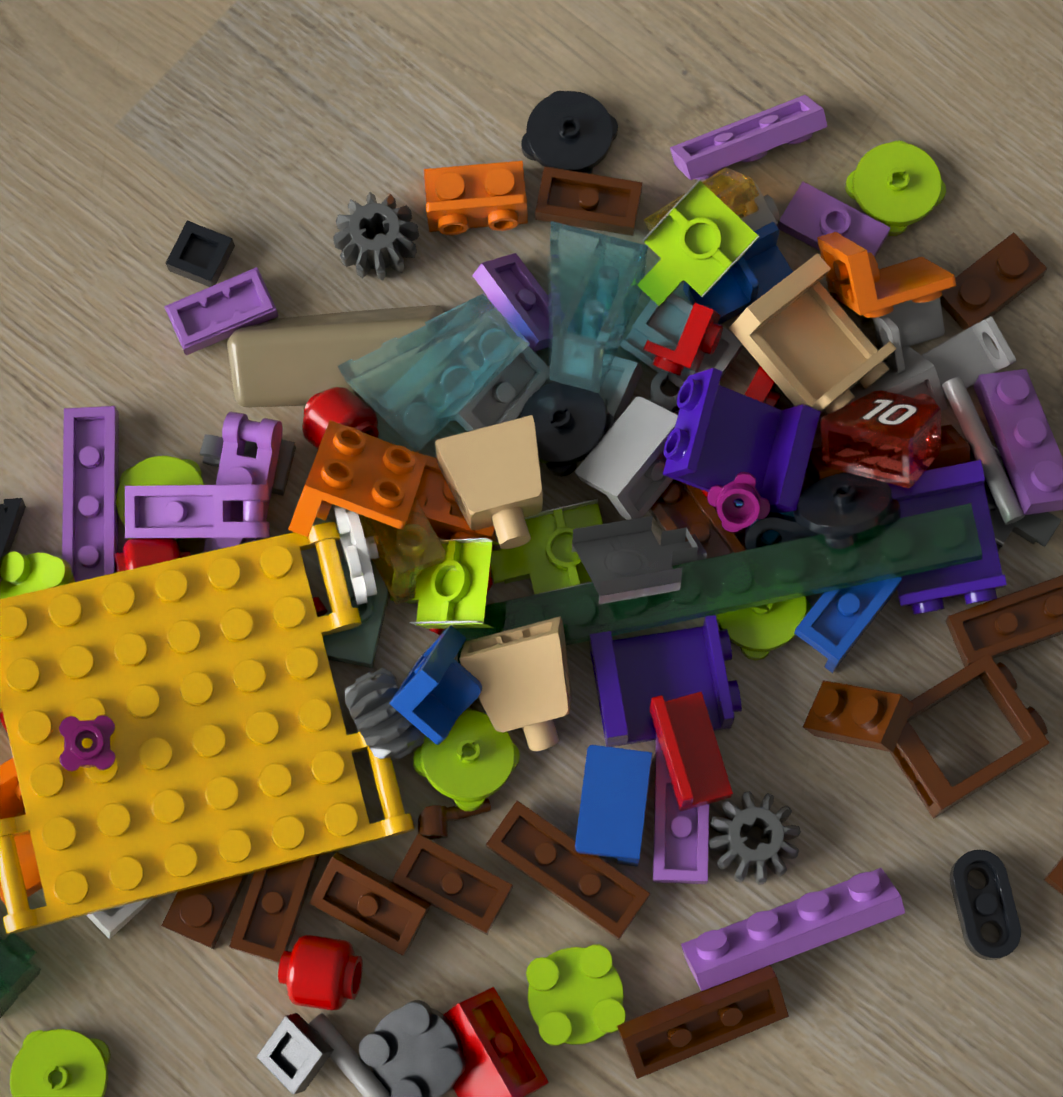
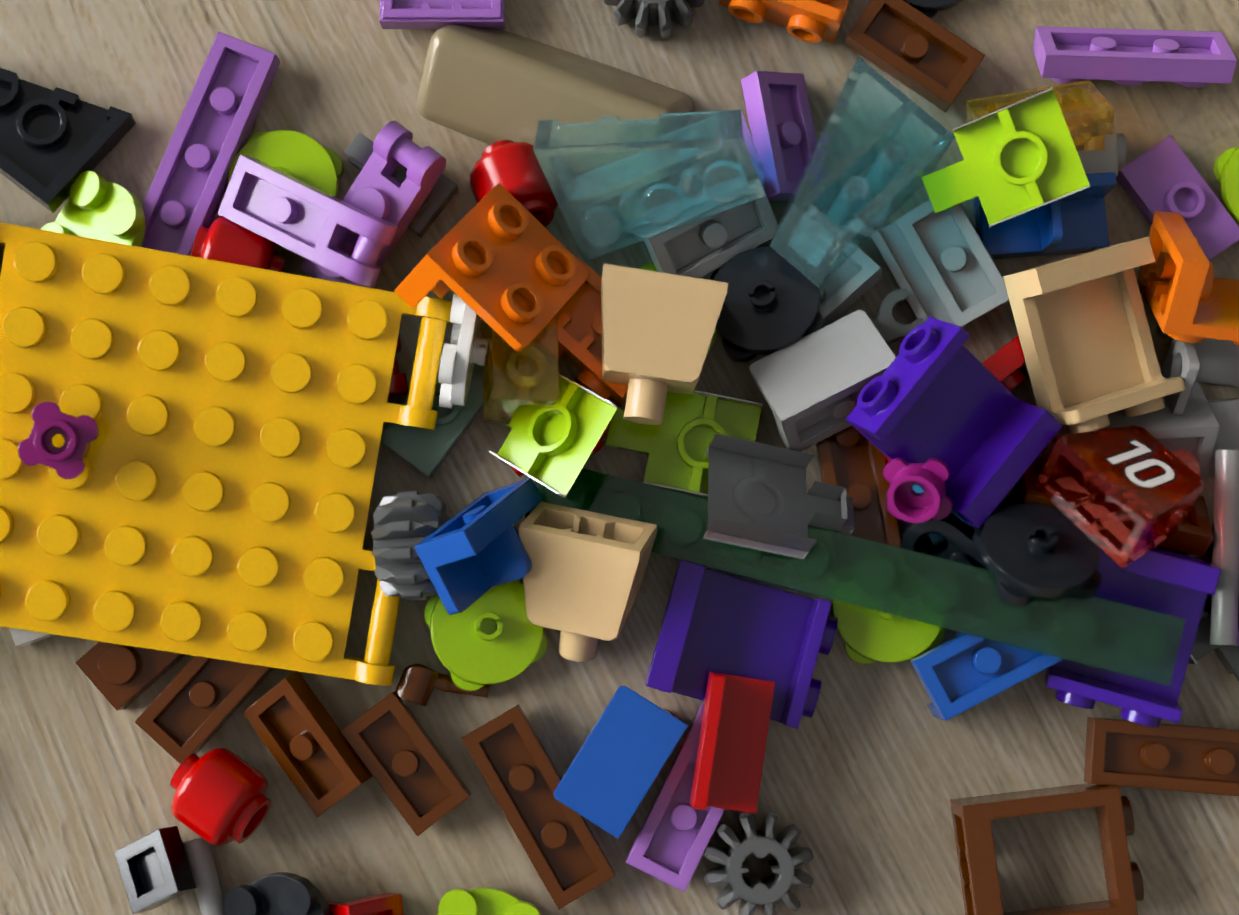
camera: 25 degrees right, 10 degrees up
red bracket [643,303,723,376] -> none
reddish brown plate [803,680,914,753] -> none

